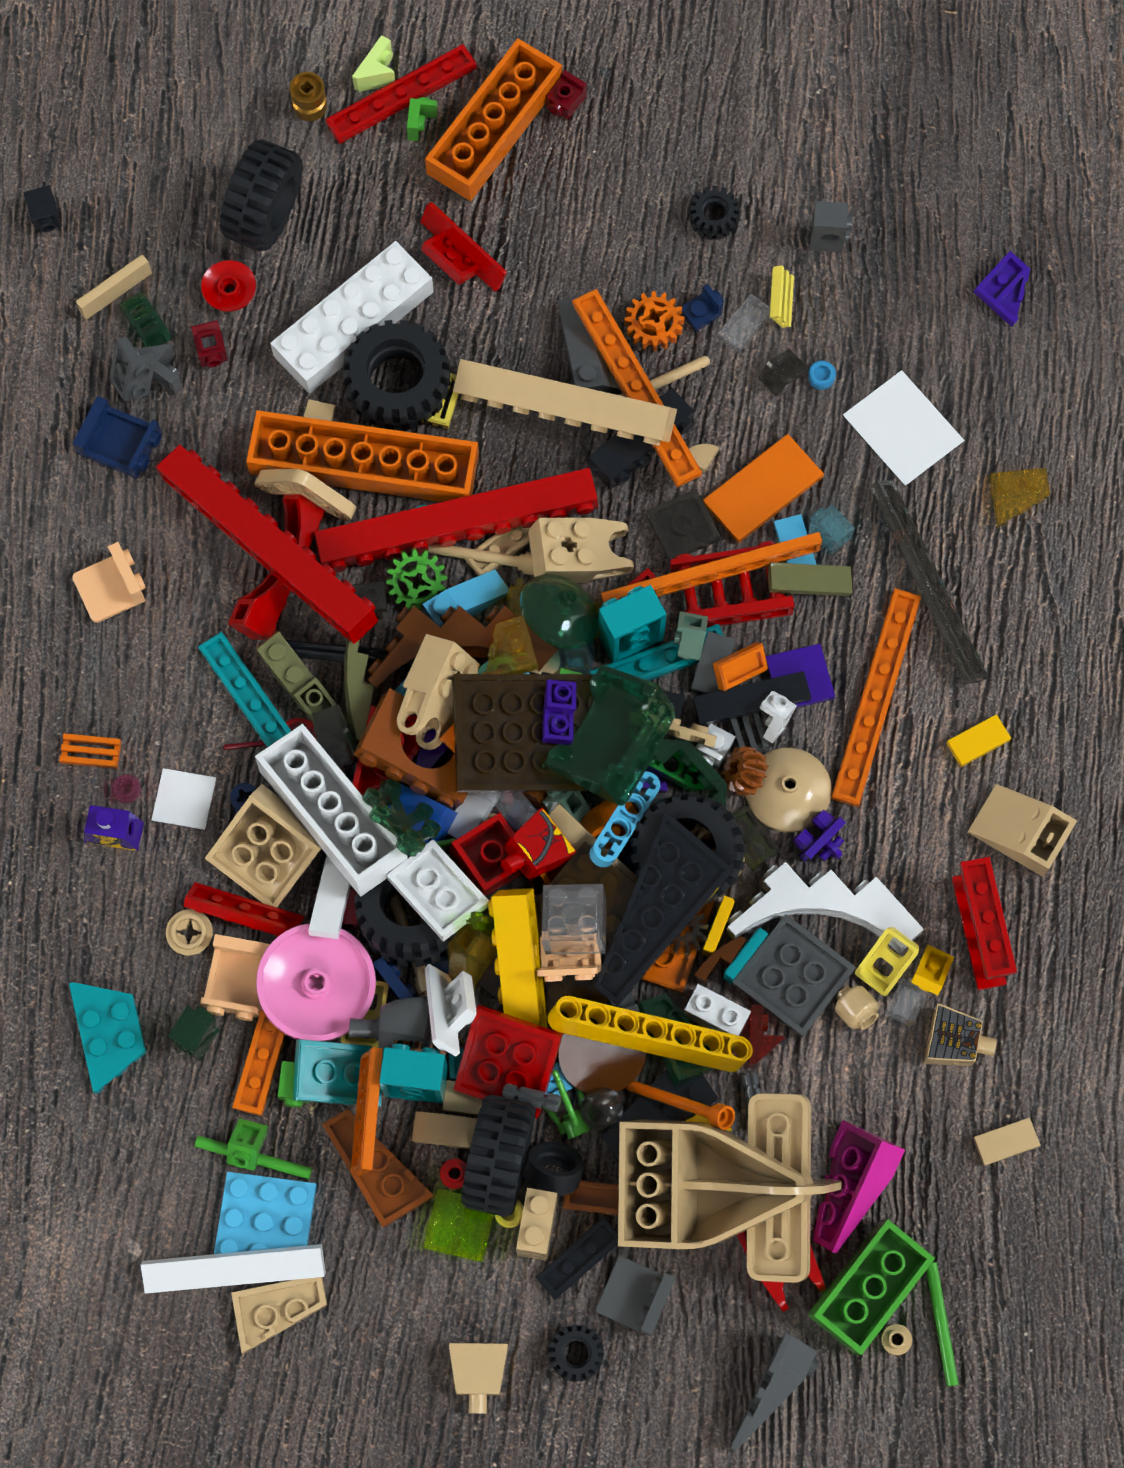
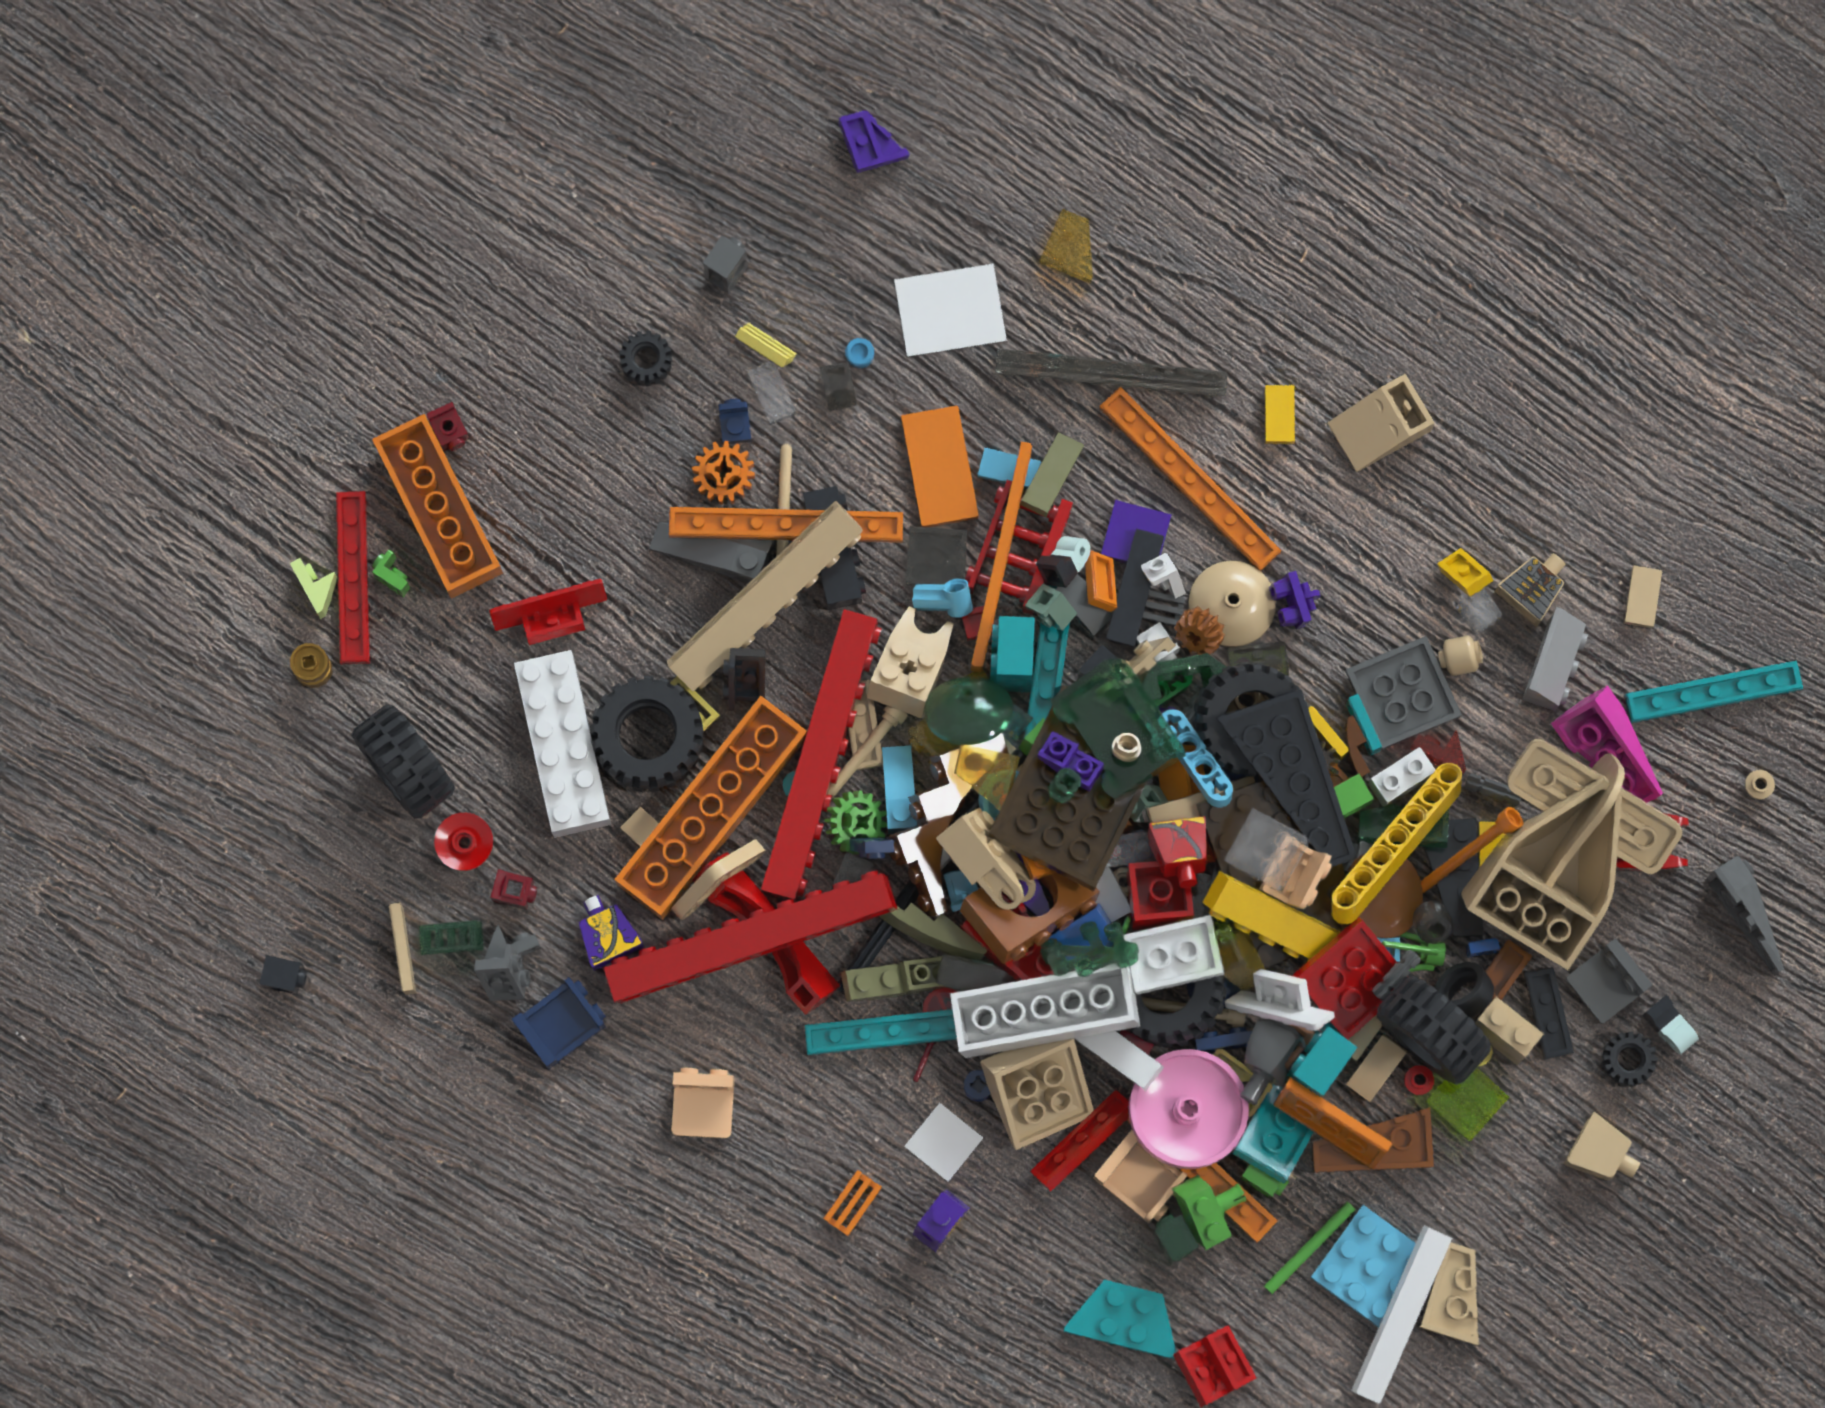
camera: 60 degrees left, 5 degrees up
clear pink plate [112,774,141,803] -> none
tan gear [166,909,213,956] -> none
bright green bracket [227,1118,268,1171] -> none
tan tile [689,444,719,473] -> none
white arch [726,862,924,954] -> none
bright green brick [807,1219,935,1355] -> none
clear light blue brick [809,504,855,555] -> none
light yellow piece [855,927,919,996] -> none
bright green bar [926,1262,959,1387] -> none
red fence [951,857,1017,991] -> none
none -> torso [579,895,644,971]
none -> black bracket [723,648,766,711]
none -> dark blue plate [850,838,894,859]
none -> medium azure piece [912,579,973,617]
none -> leg [1036,536,1090,588]
none -> clear green bush [1049,768,1081,803]
none -> tan plate [1111,733,1141,762]
none -> bright green brick [1172,1175,1246,1250]
none -> red slope [1173,1325,1257,1408]
none -> bright green brick [1334,774,1374,819]
none -> blue tile [1466,938,1500,958]
none -> light grey slope [1522,607,1588,711]
none -> teal tile [1624,660,1803,724]
none -> leg [1642,995,1699,1055]

